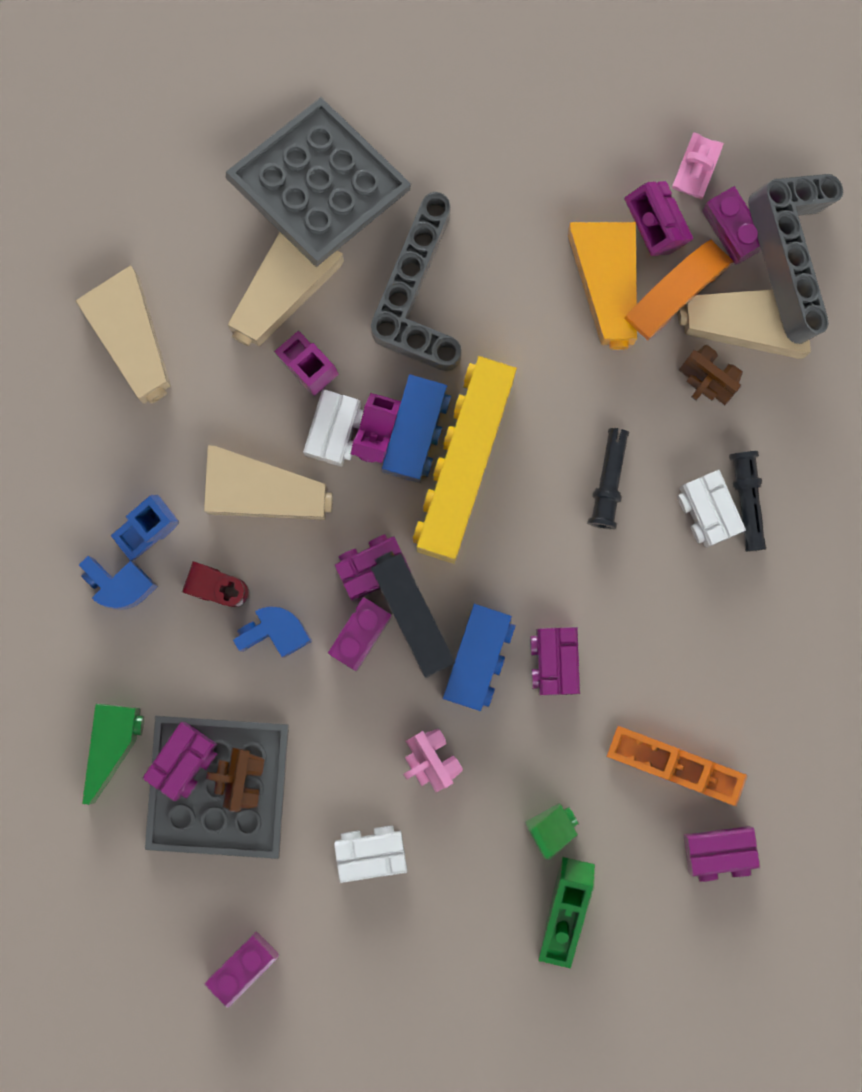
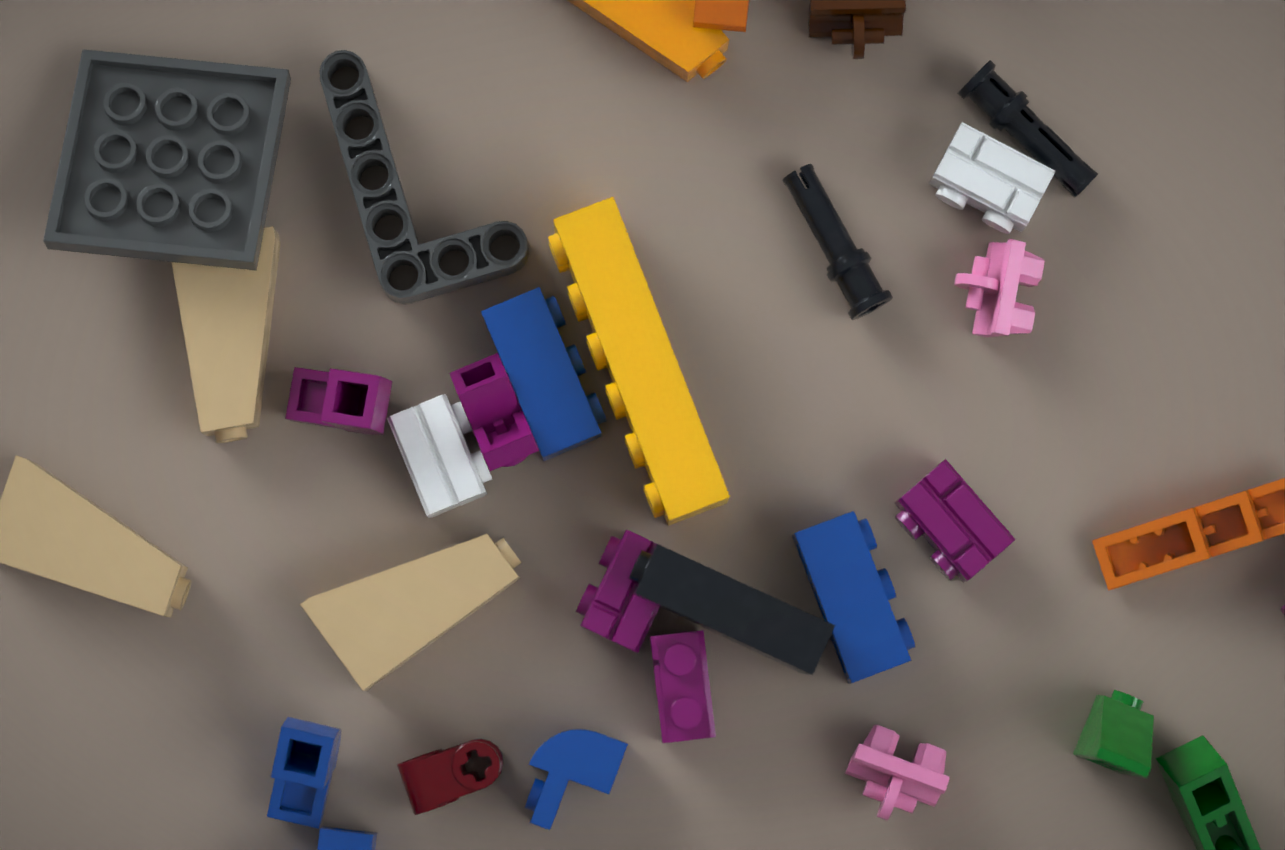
camera: 45 degrees left, 0 degrees up
none -> bright pink hips [954,239,1045,338]

